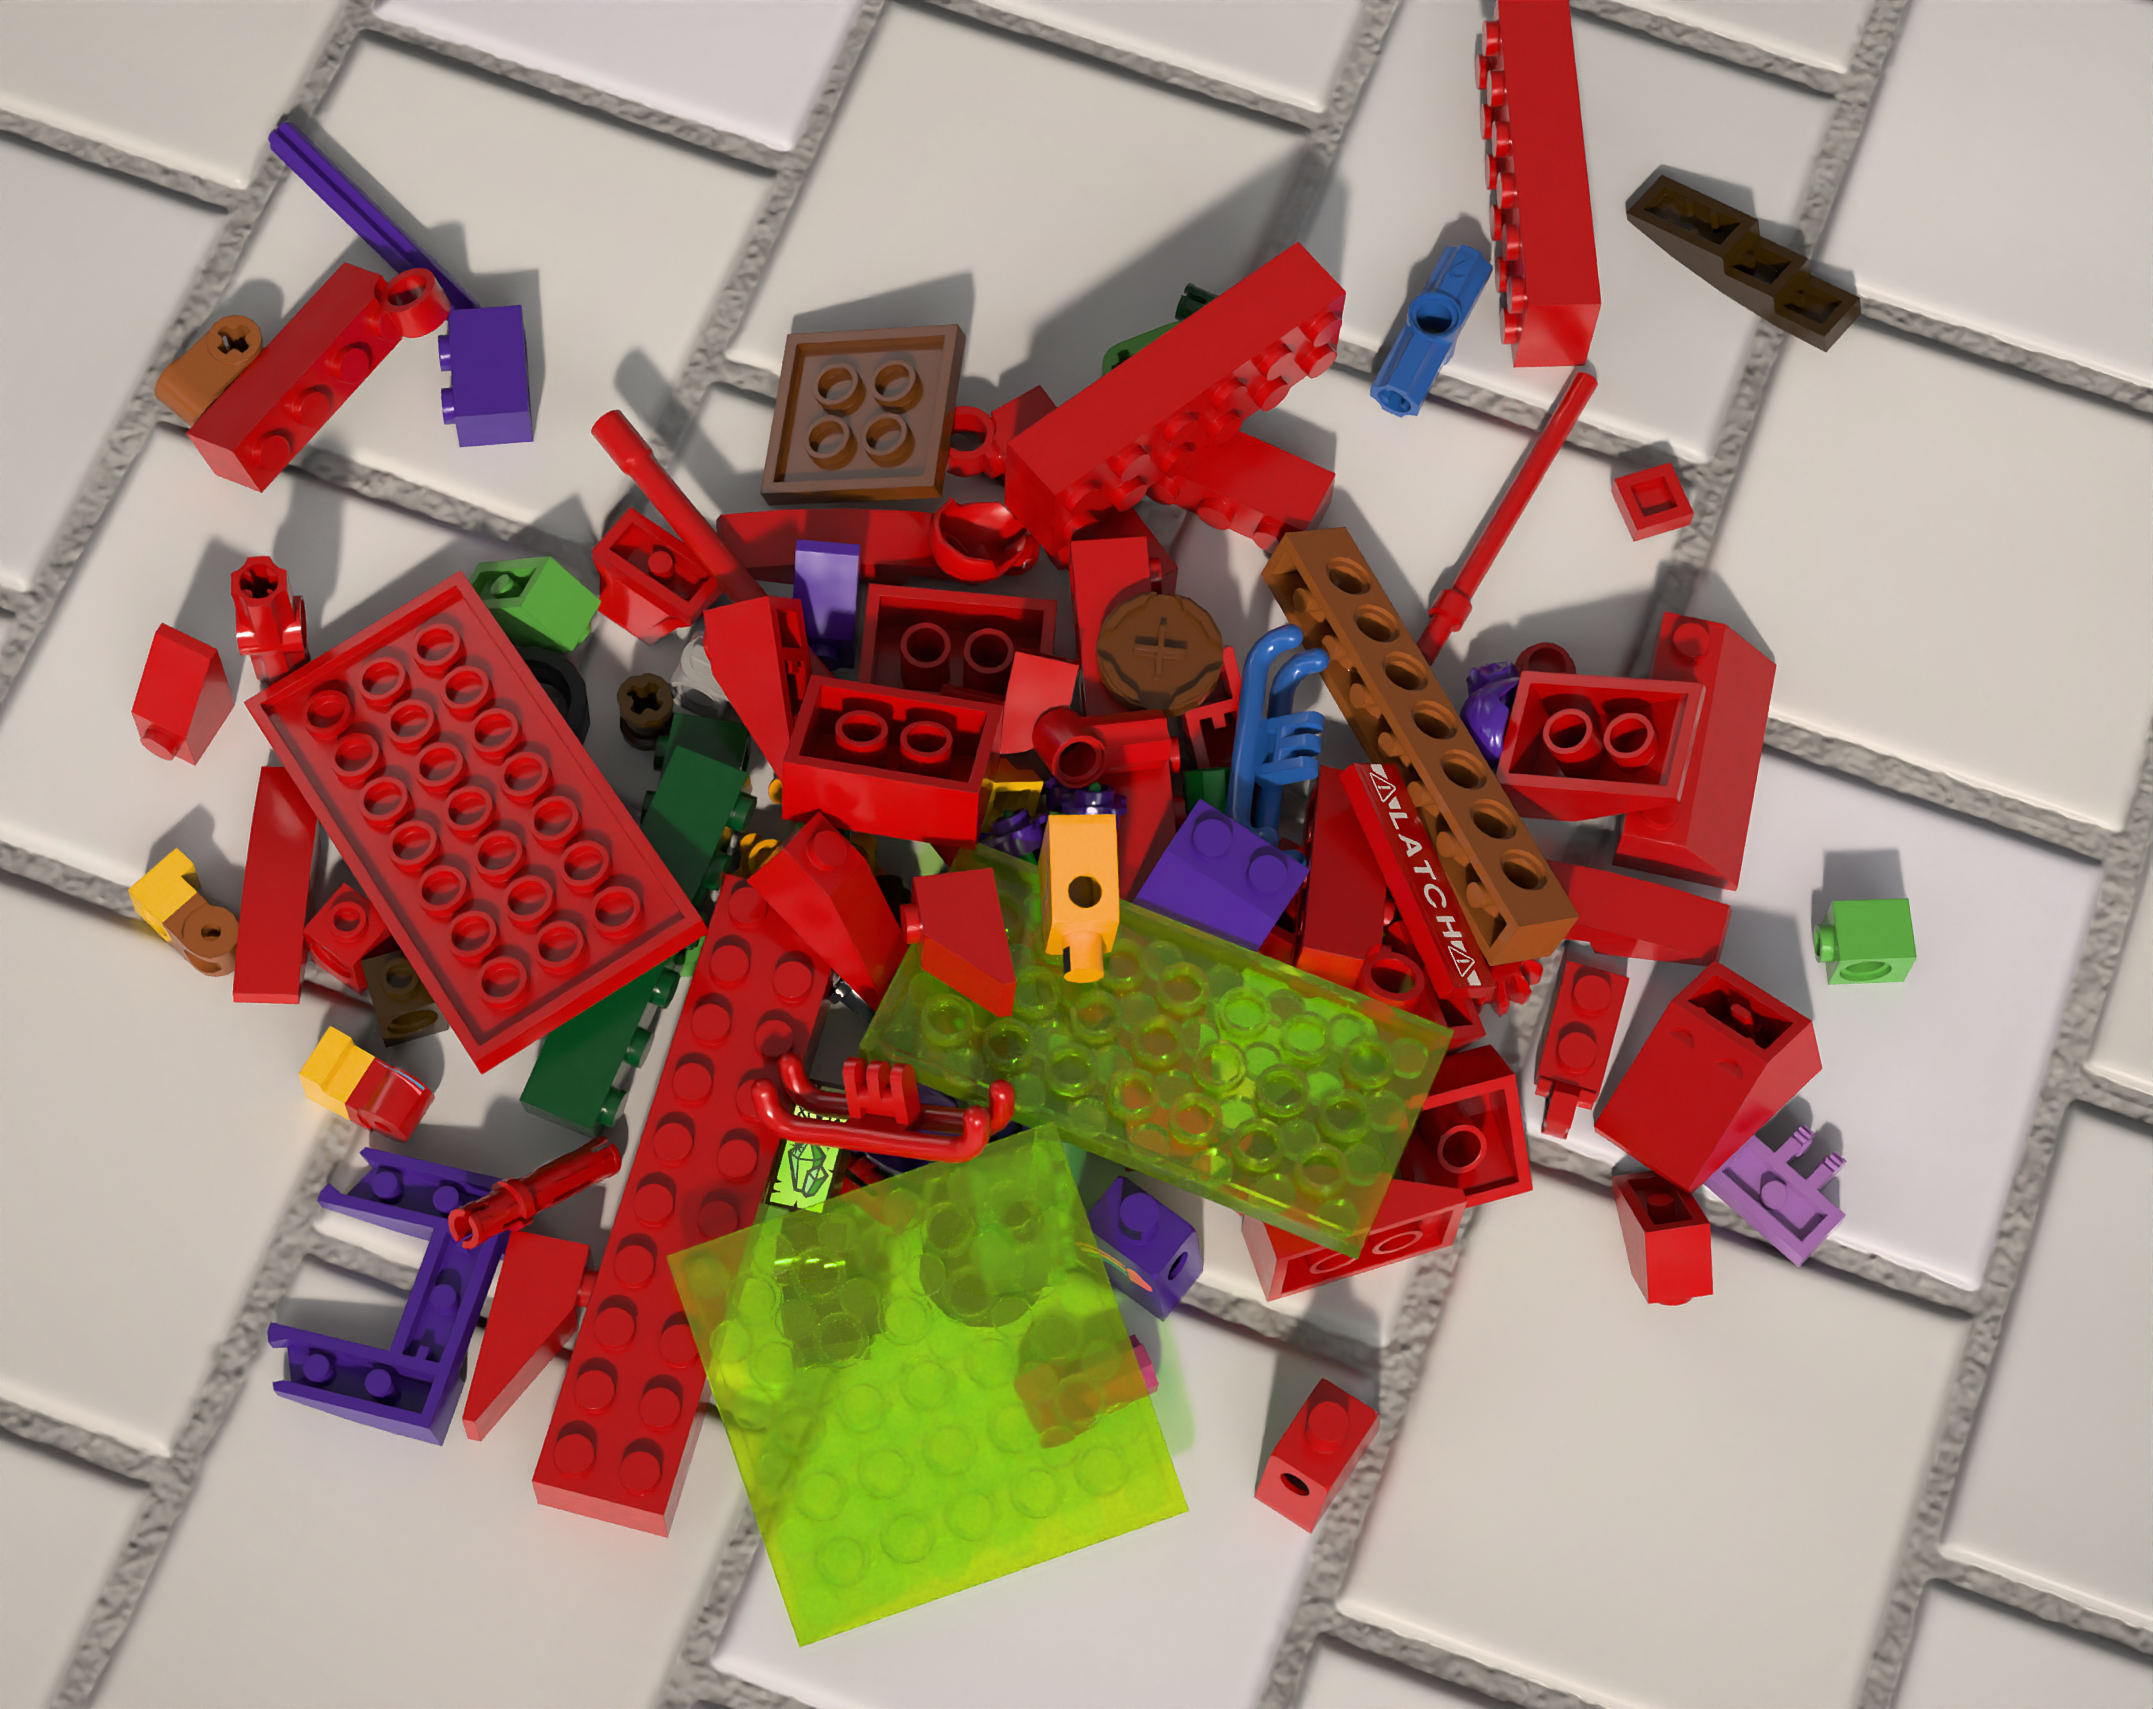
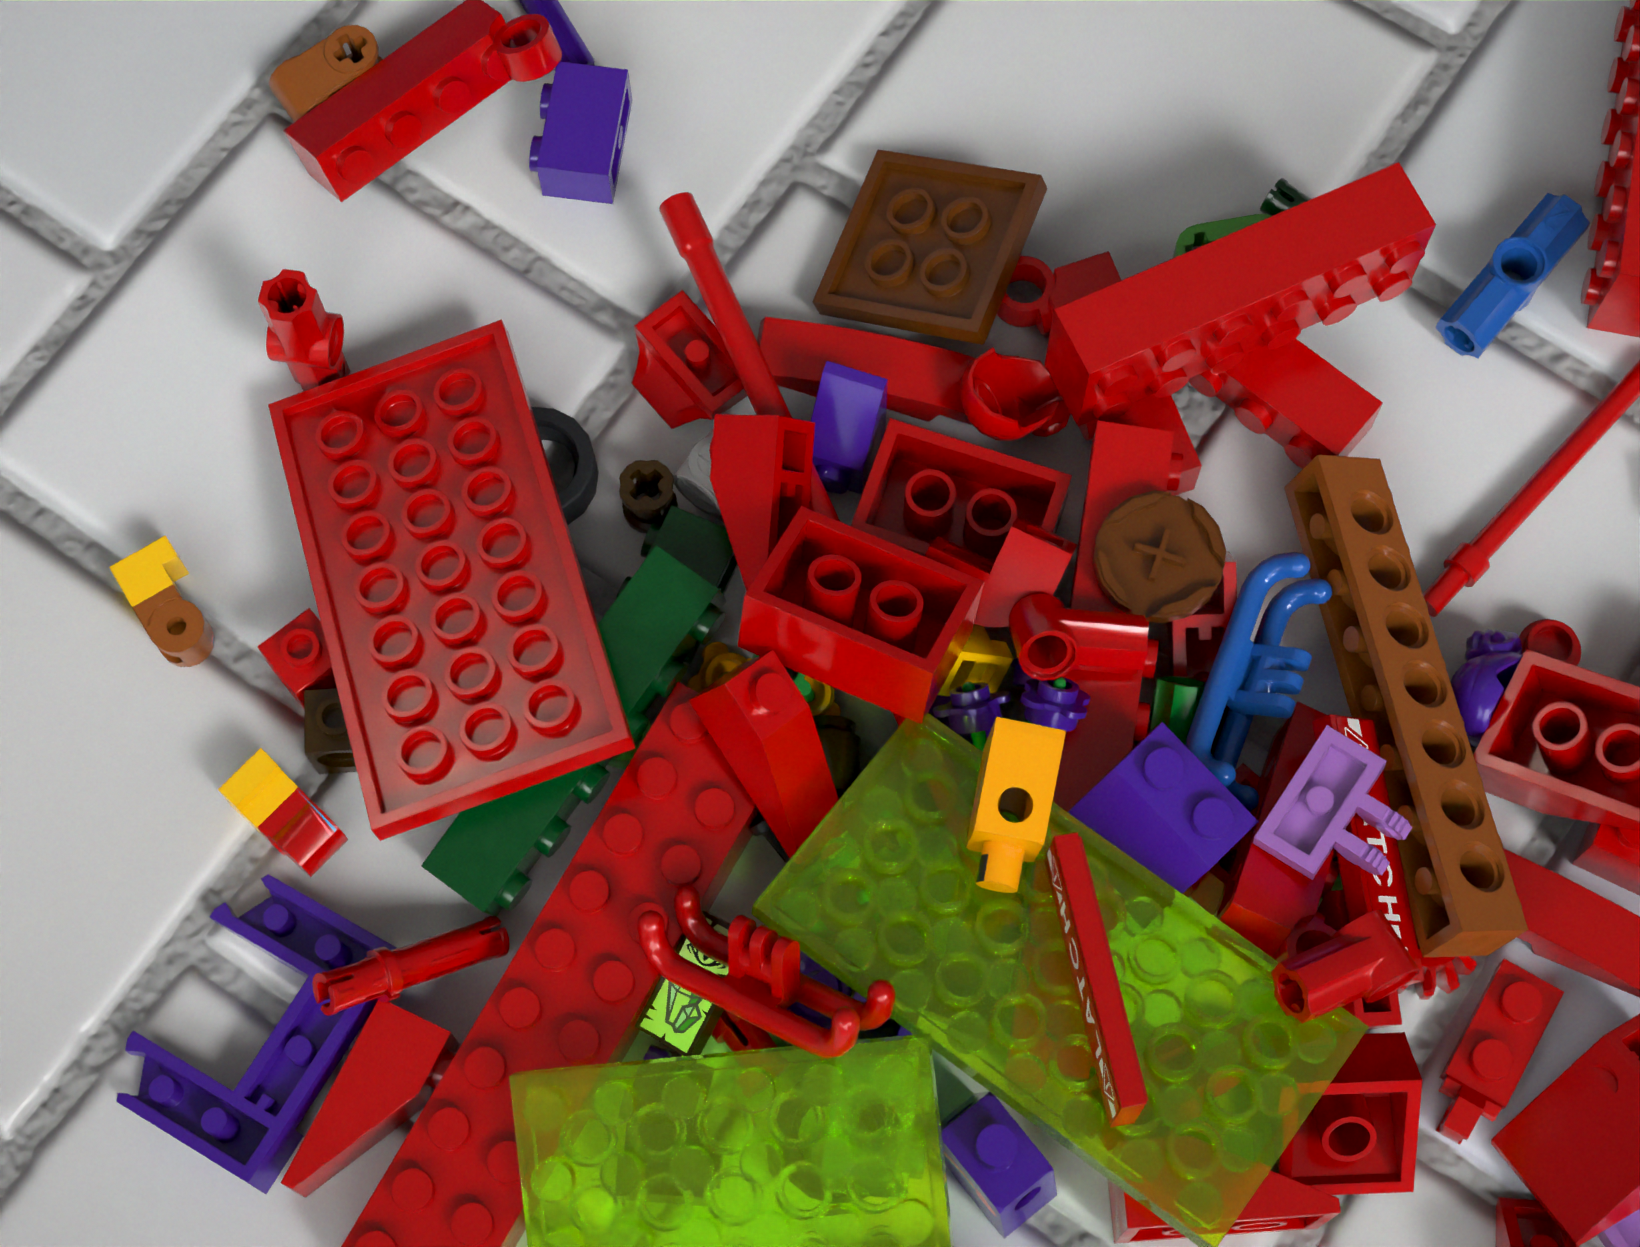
camera: 20 degrees right, 5 degrees up
red slope [131,623,235,766] -> none
red slope [232,766,321,1004] -> none
bright green slope [468,556,601,653] -> none
red slope [901,868,1016,1017] -> none
none -> red tile [1044,832,1149,1128]
none -> medium lavender hinge [1253,725,1413,880]
none -> red piece [1271,910,1420,1024]

